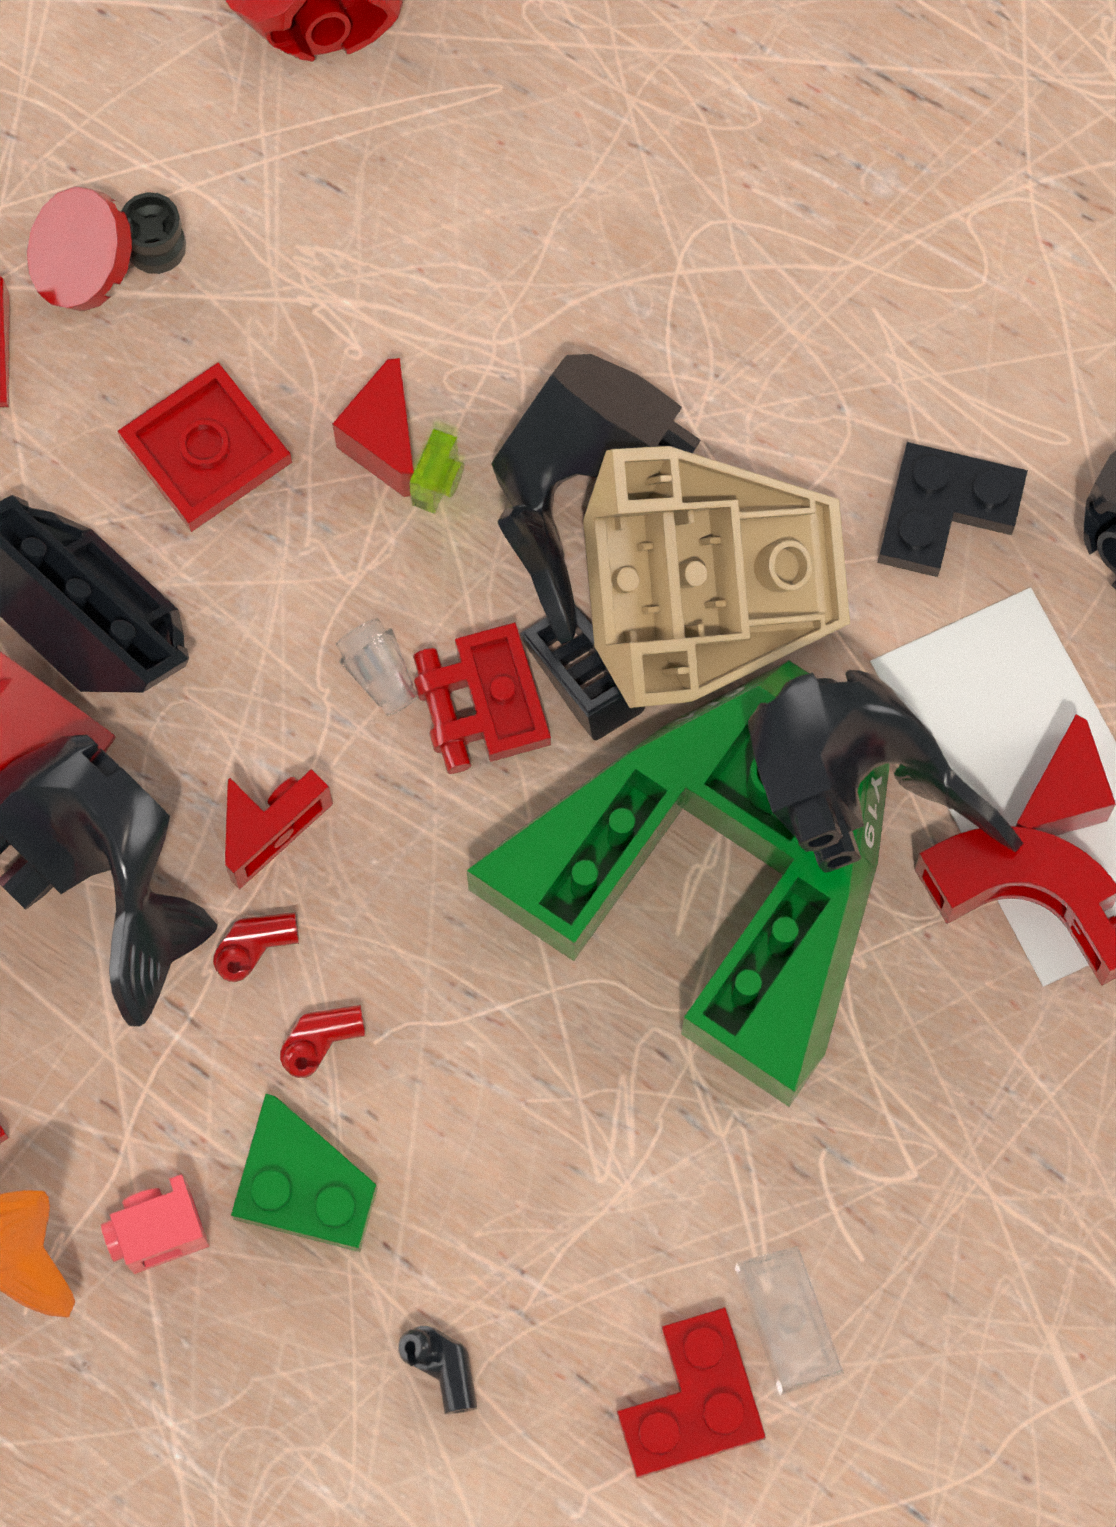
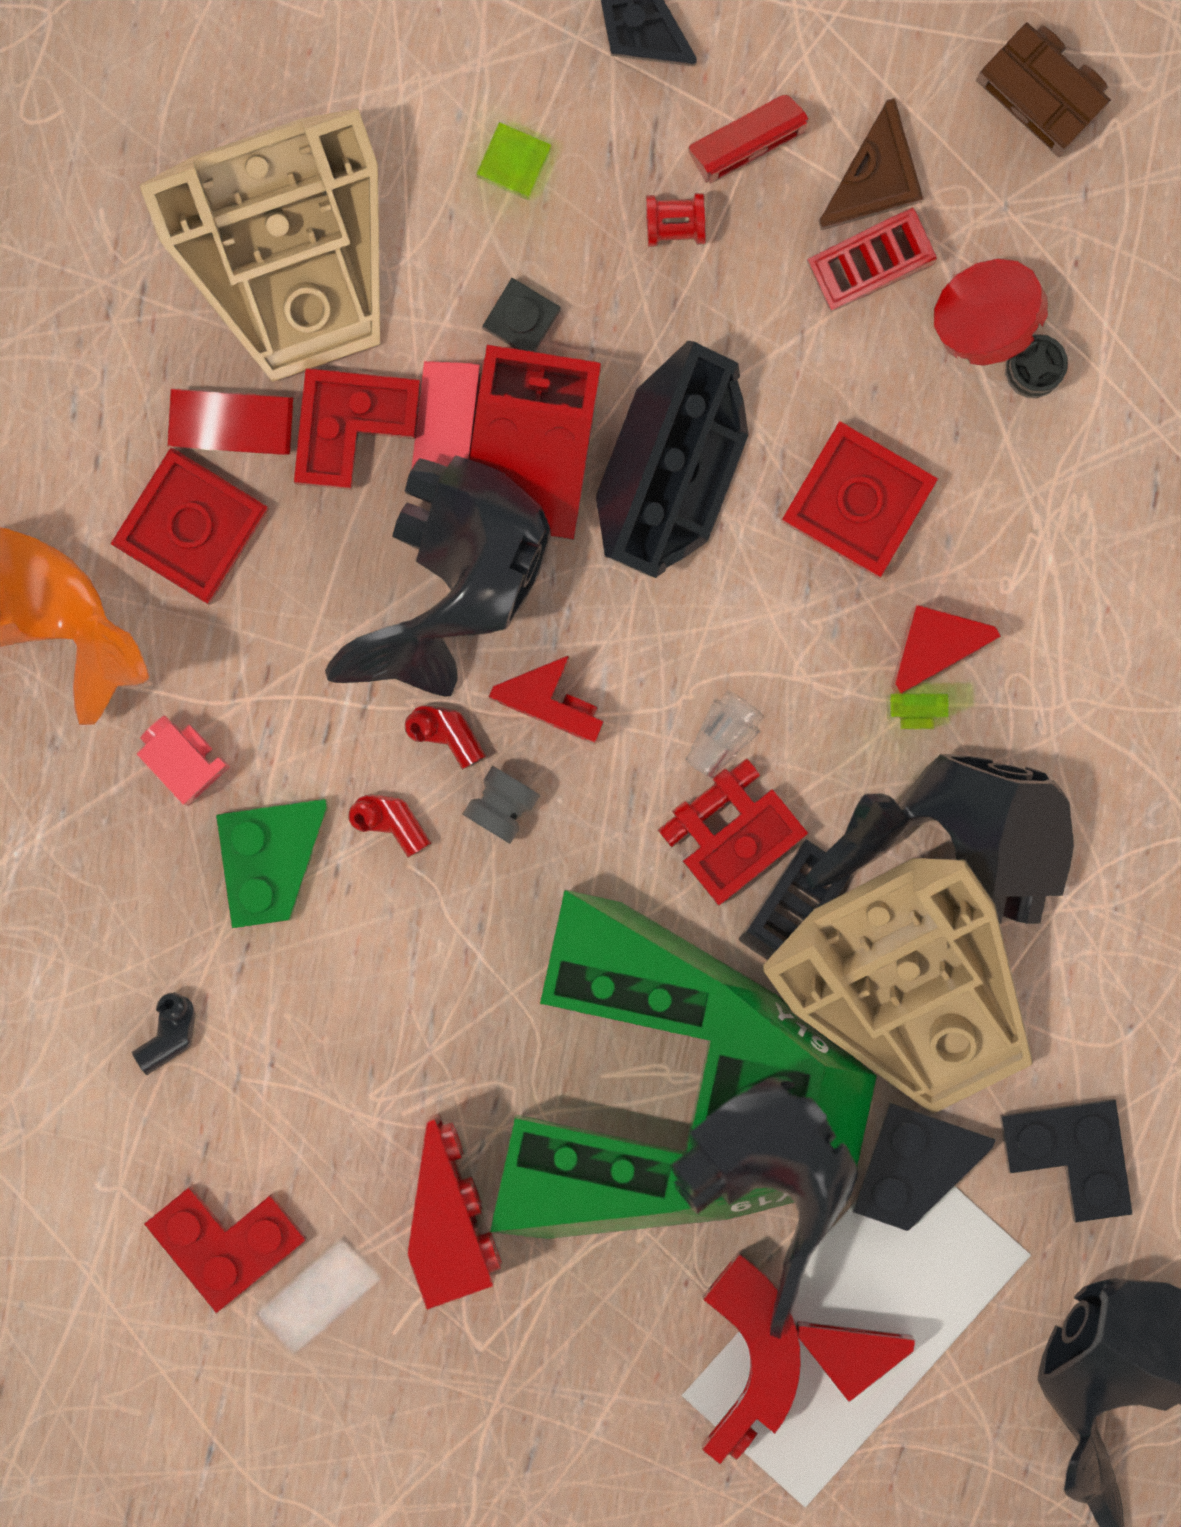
camera: 70 degrees right, 15 degrees up
none -> red slope [407,1113,503,1310]
none -> dark grey wheel [462,766,540,844]
none -> black wing [853,1103,996,1231]

